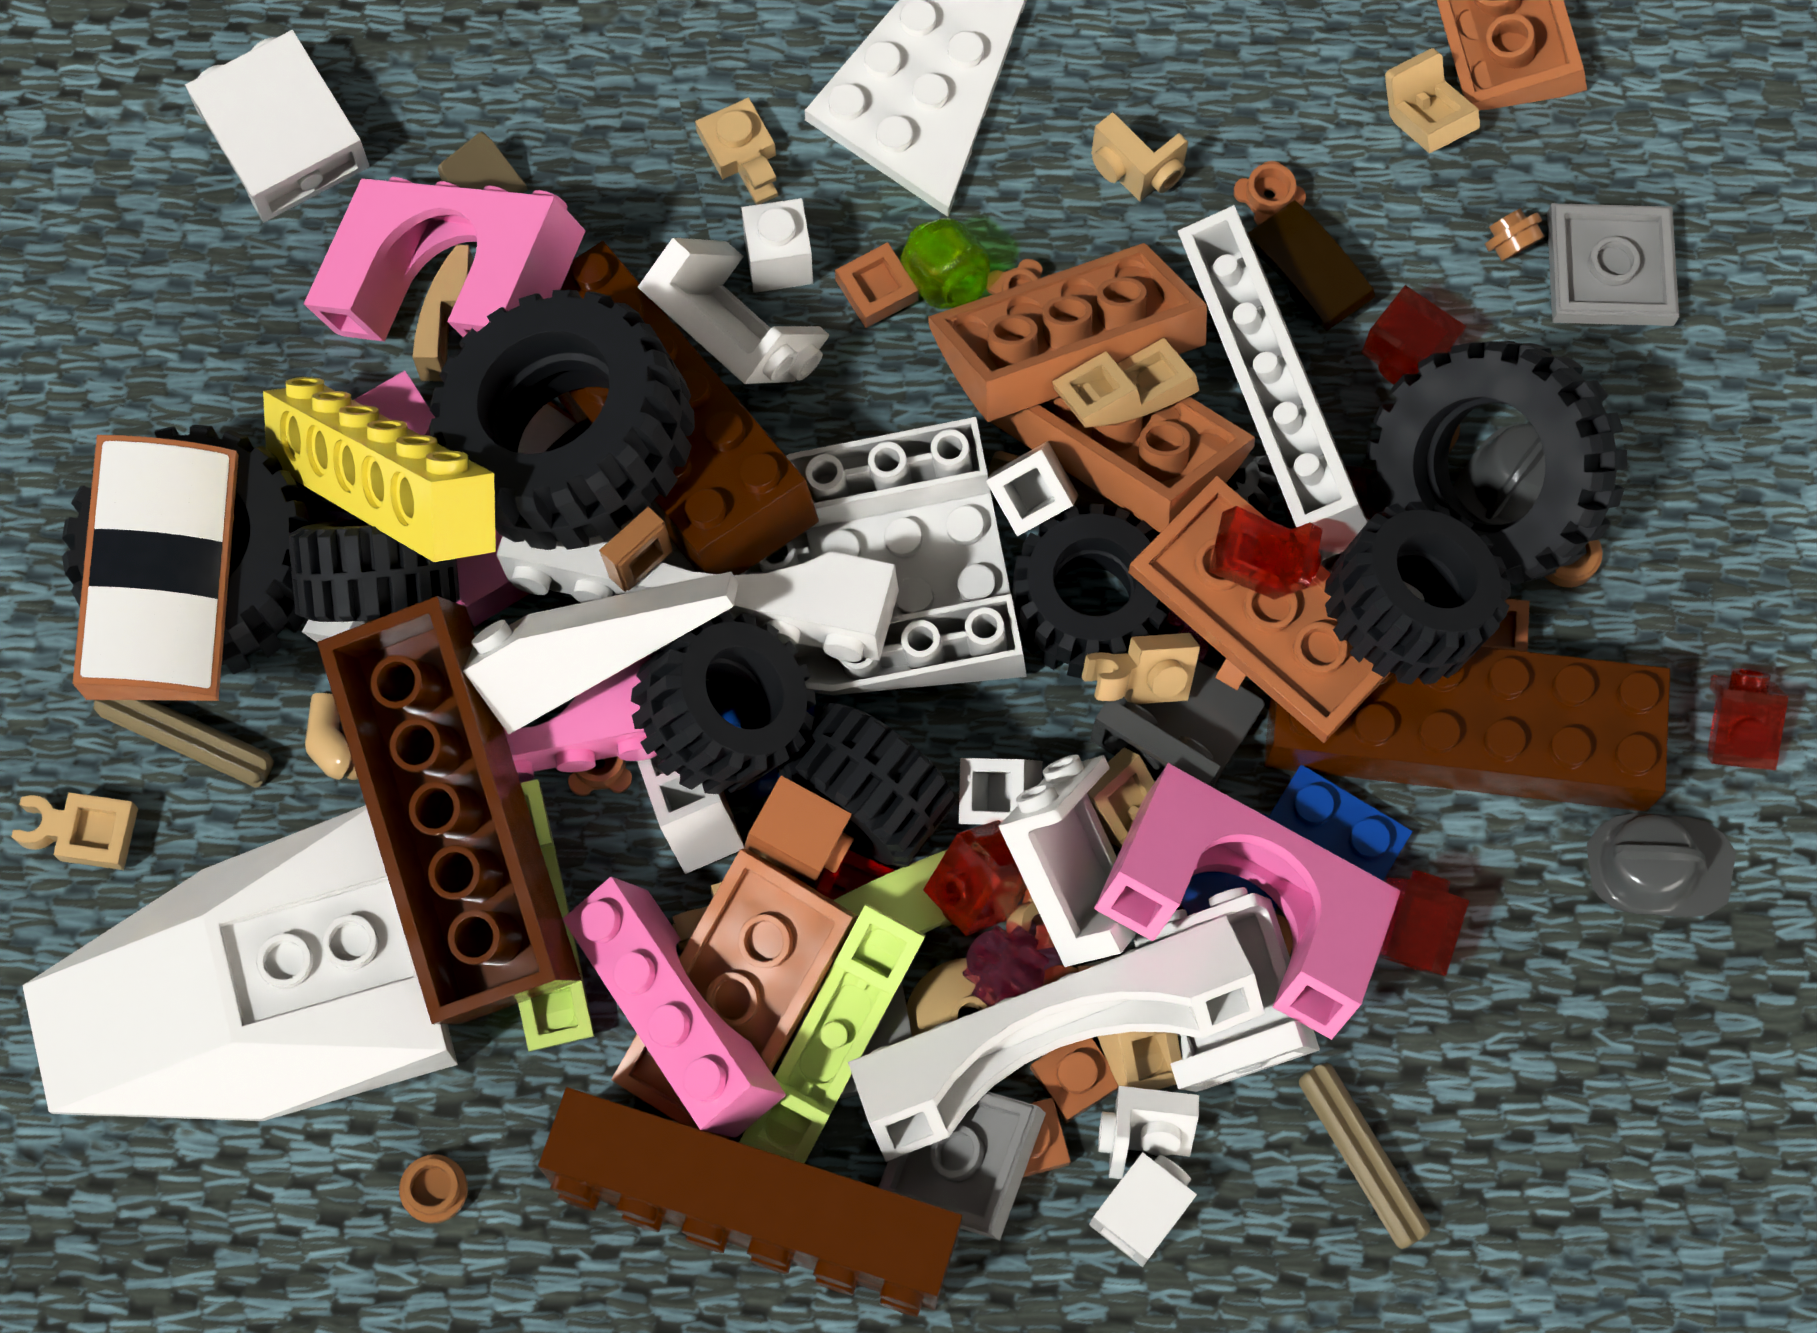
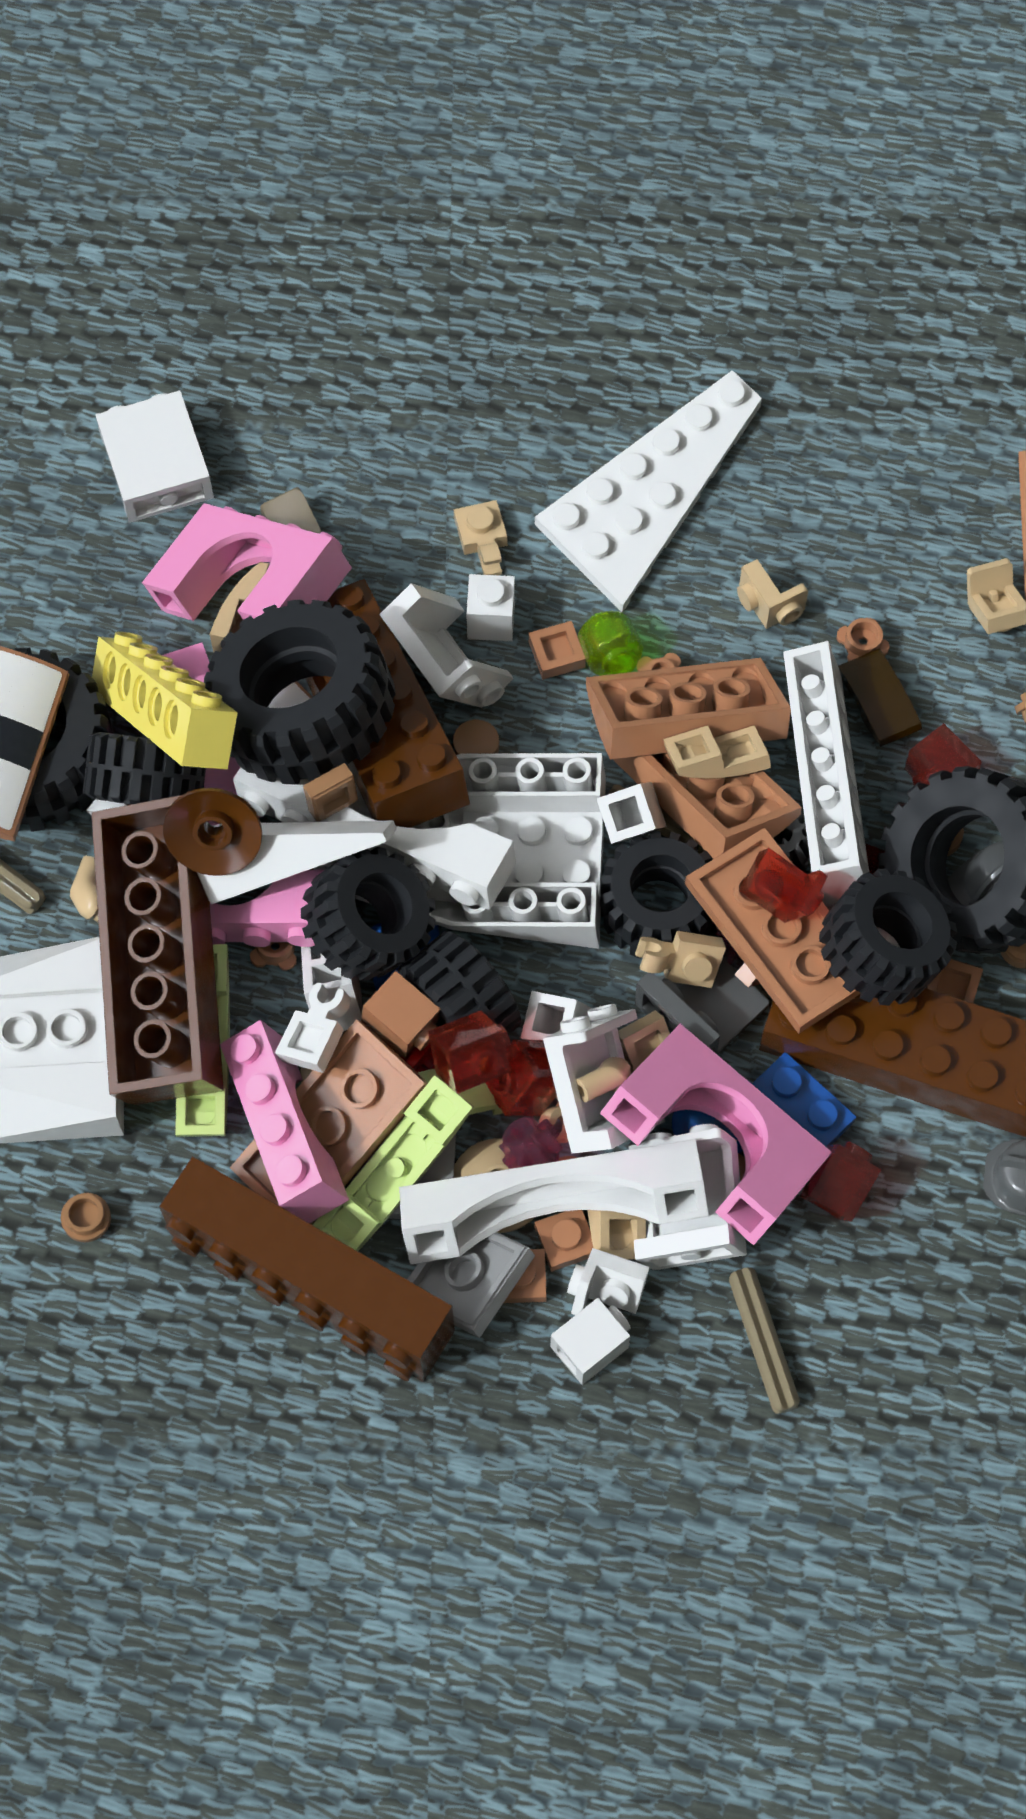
camera: 15 degrees right, 5 degrees down
none -> reddish brown dish [163,788,262,876]
none -> white plate [275,982,351,1073]
none -> clear red brick [428,1010,511,1094]
none -> medium nougat tile [453,719,499,755]
none -> tan arm [576,1057,631,1102]

